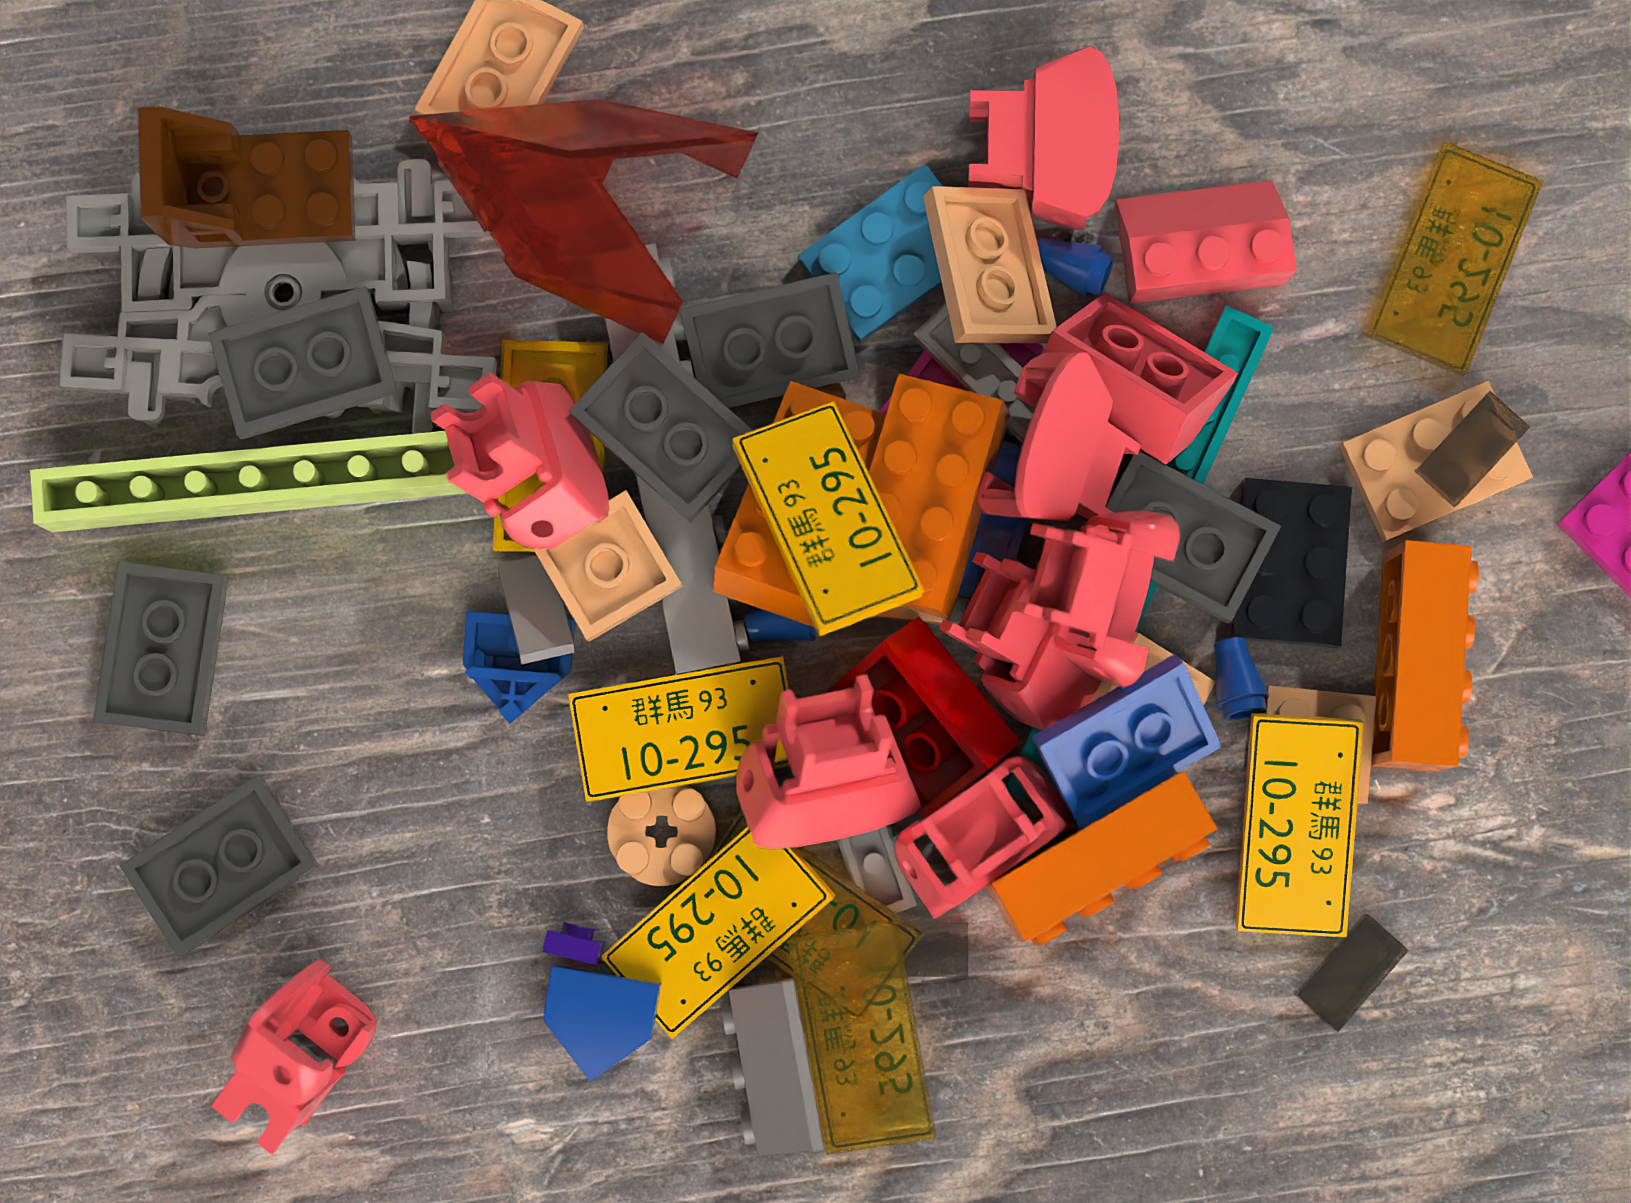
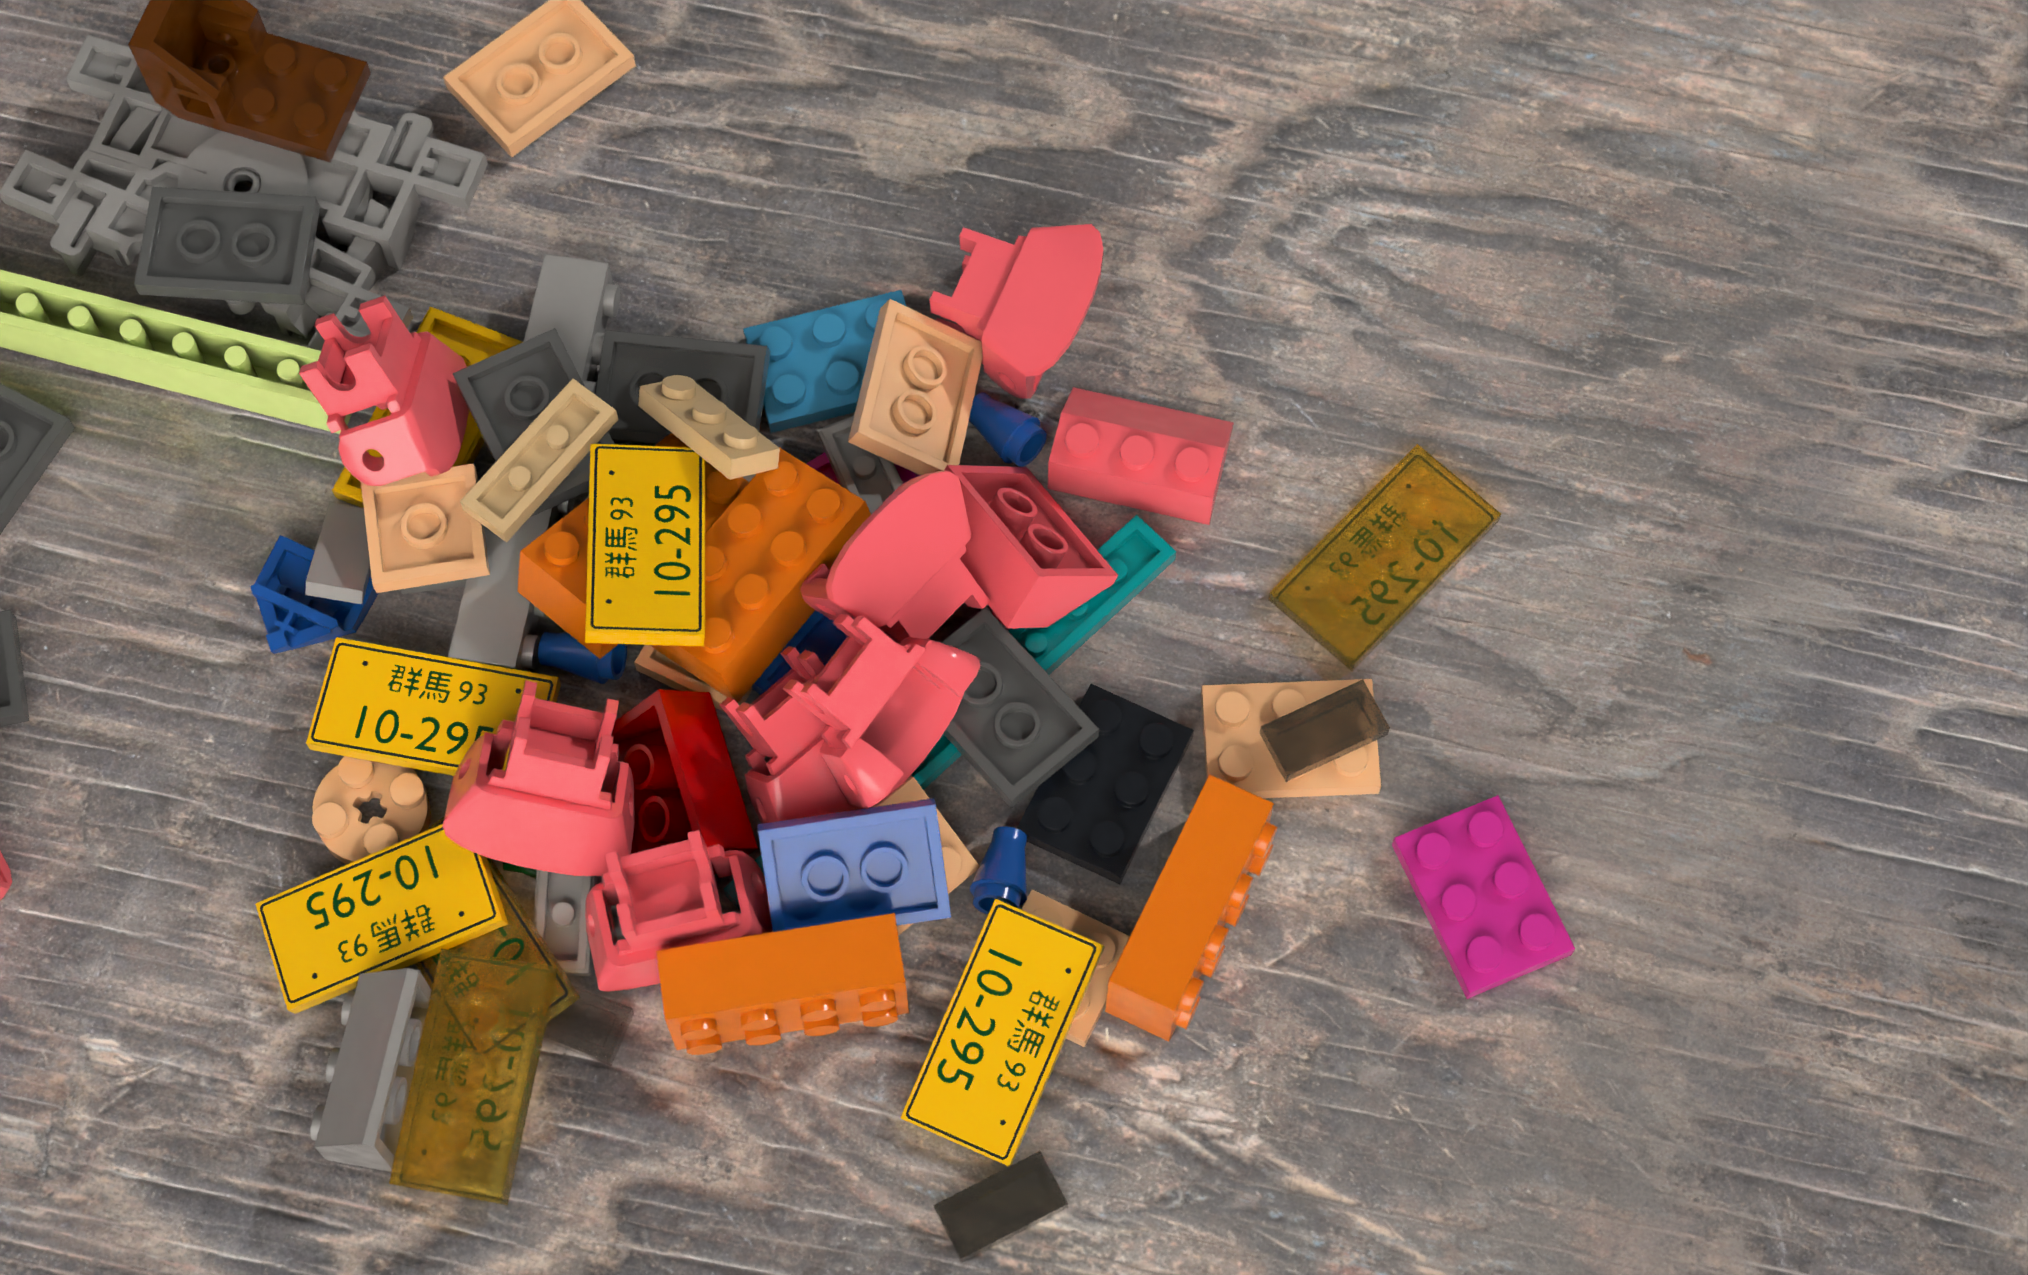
camera: 20 degrees right, 15 degrees down
clear red windscreen [409,99,758,344] -> none
dark purple plate [542,922,605,965] -> none
blue slope [543,965,662,1082] -> none
none -> tan plate [460,379,619,543]
none -> tan plate [638,375,780,480]

